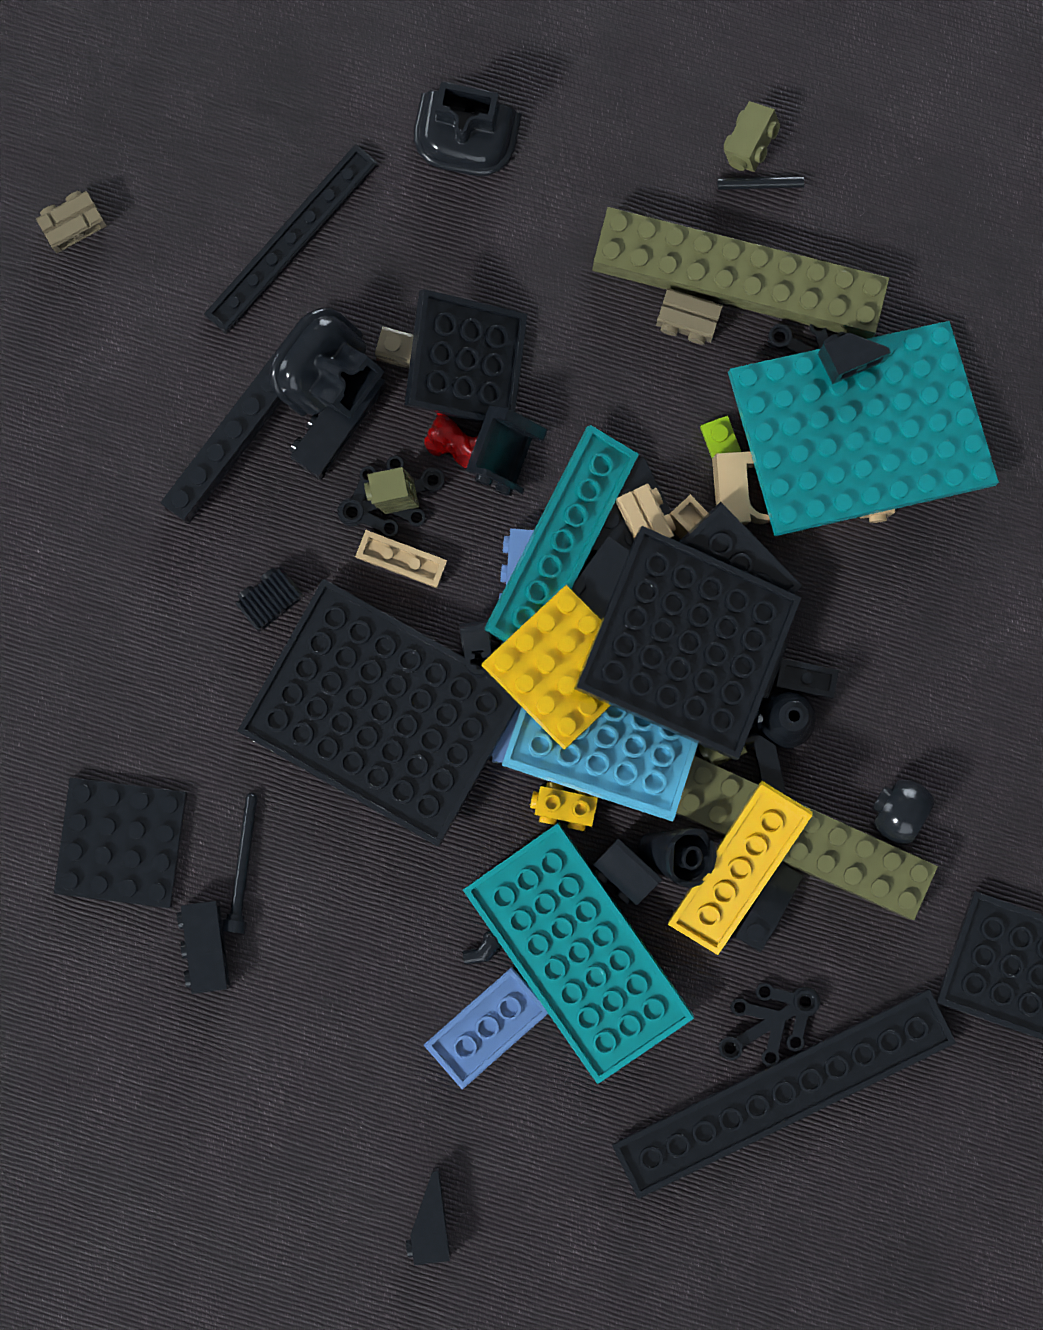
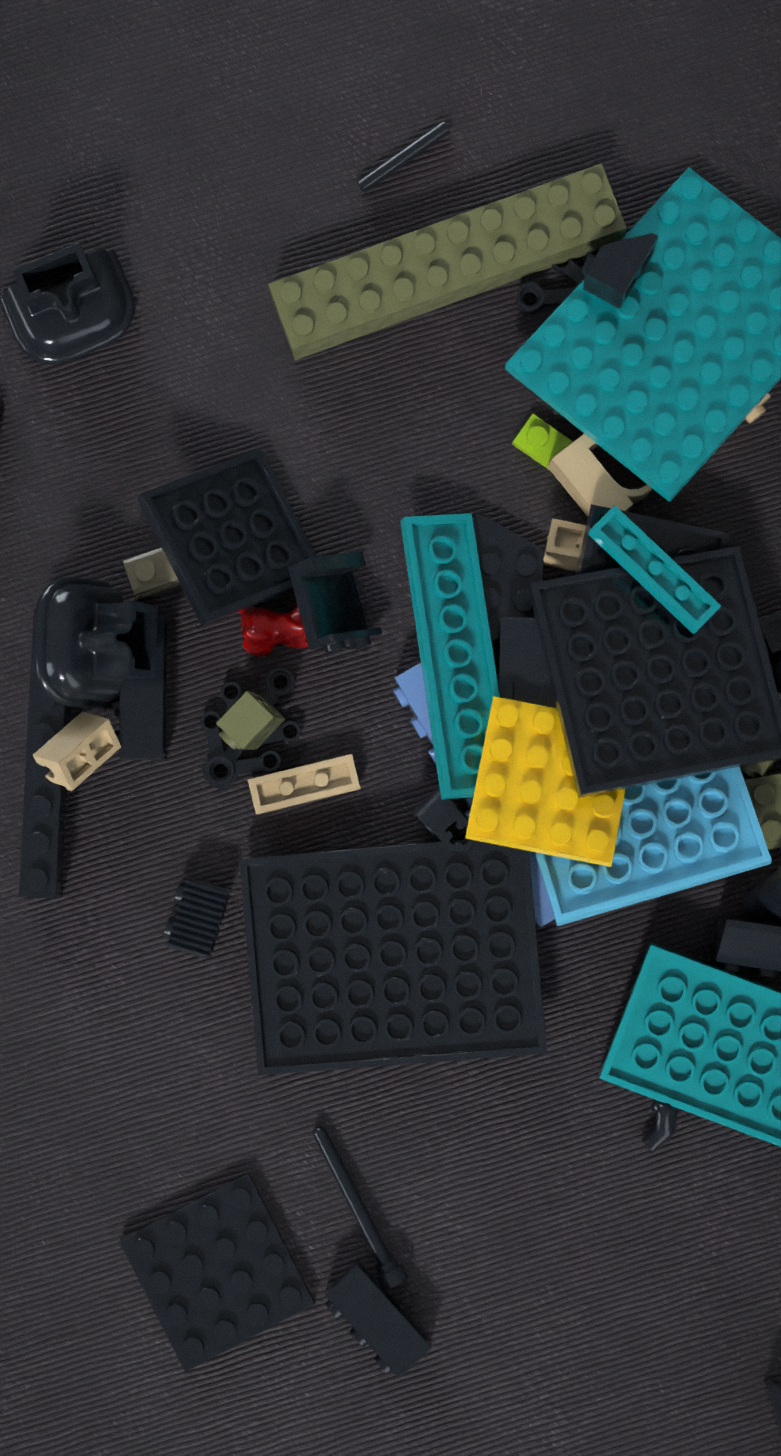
camera: 30 degrees left, 0 degrees up
medium blue tile [424,967,548,1089] -> none
yellow brick [530,782,598,831] -> none
tan brick [616,483,676,539] -> none
dark tan brick [656,288,723,345] -> none
olive brick [724,101,780,172] -> none
none -> tan hinge [33,711,121,791]
none -> teal plate [588,505,721,634]

